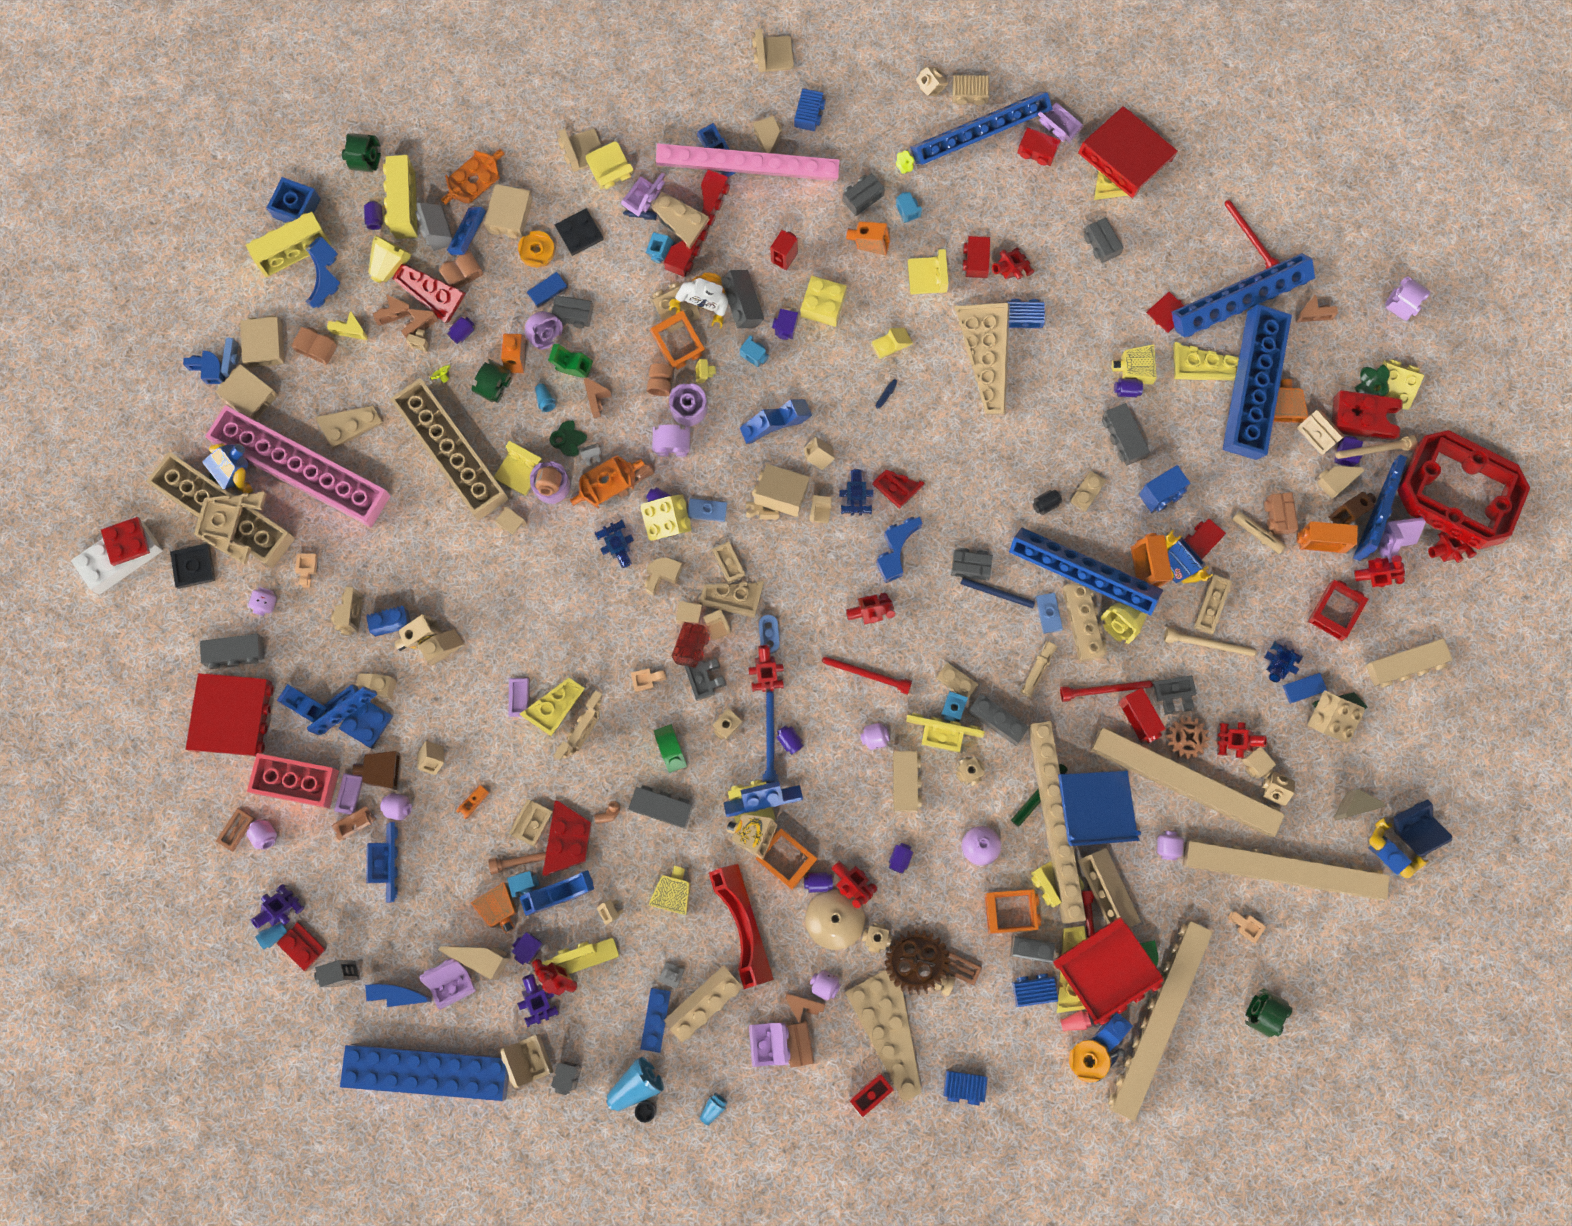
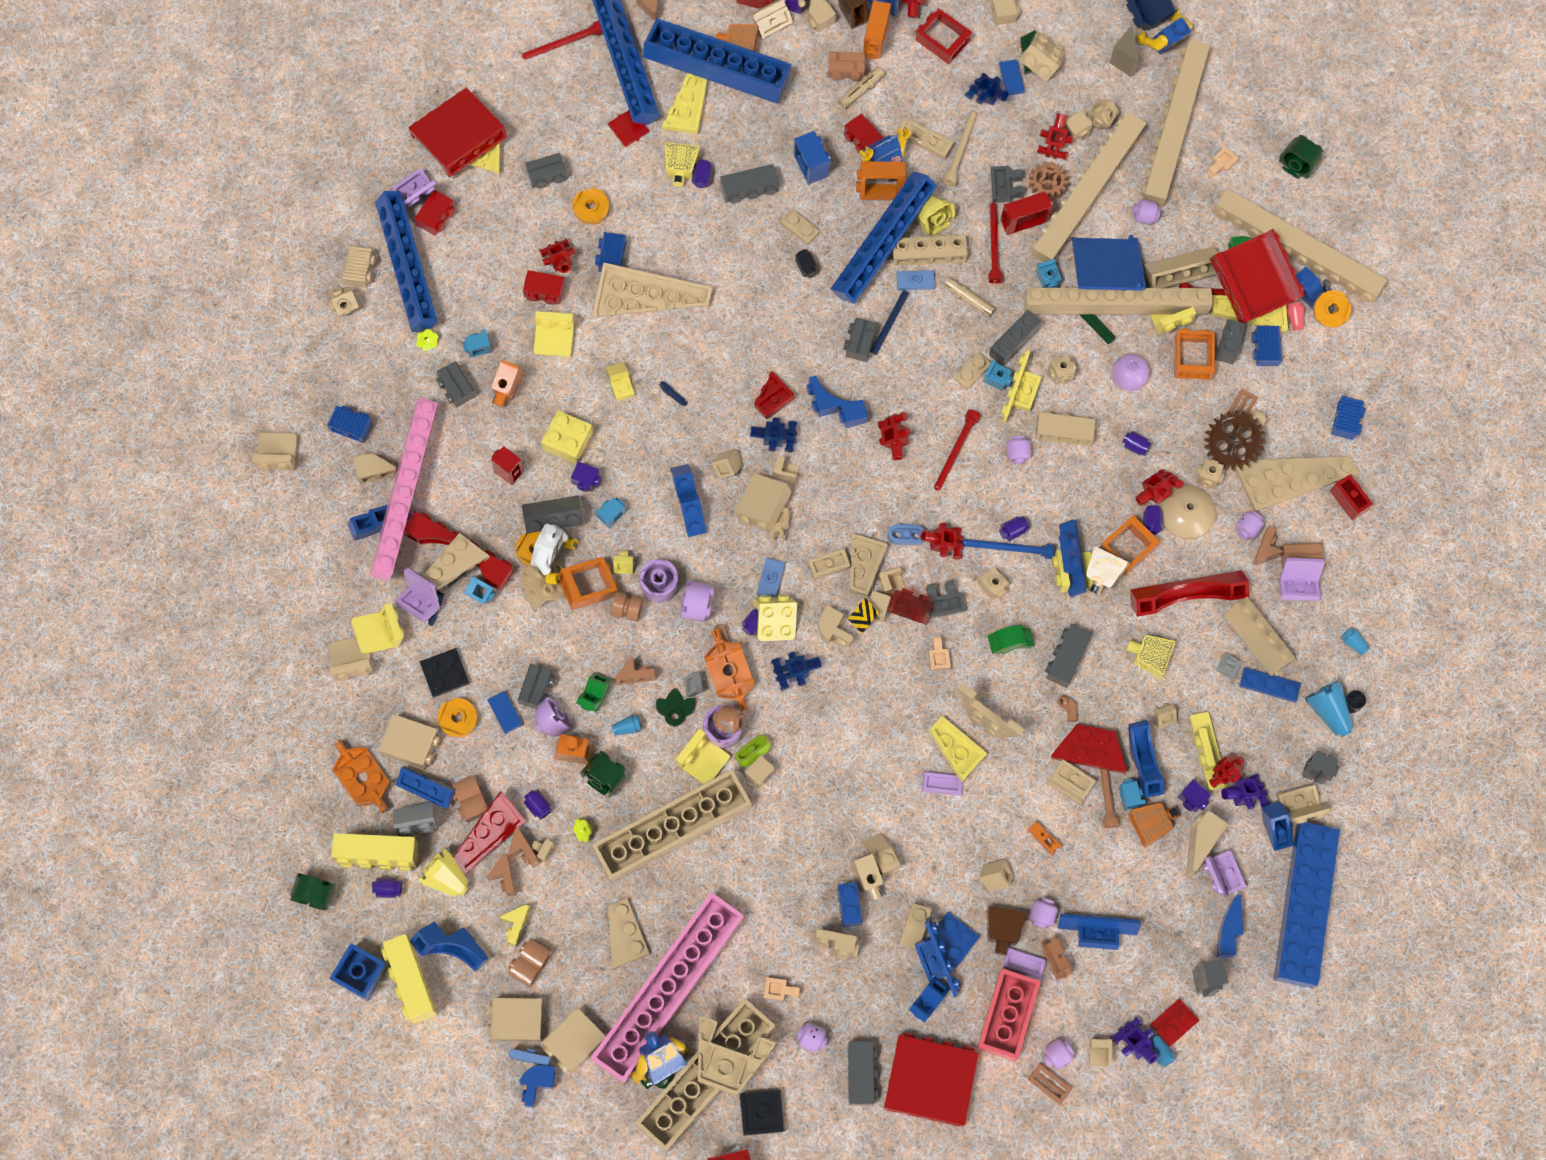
camera: 90 degrees left, 5 degrees down
none -> light orange plate [572,188,609,224]
none -> lime plate [735,735,771,767]
none -> sticker [848,598,879,634]
none -> dark azure brick [1036,259,1062,288]
none -> tan panel [1089,1039,1113,1066]
none -> blue slope [1261,801,1293,851]

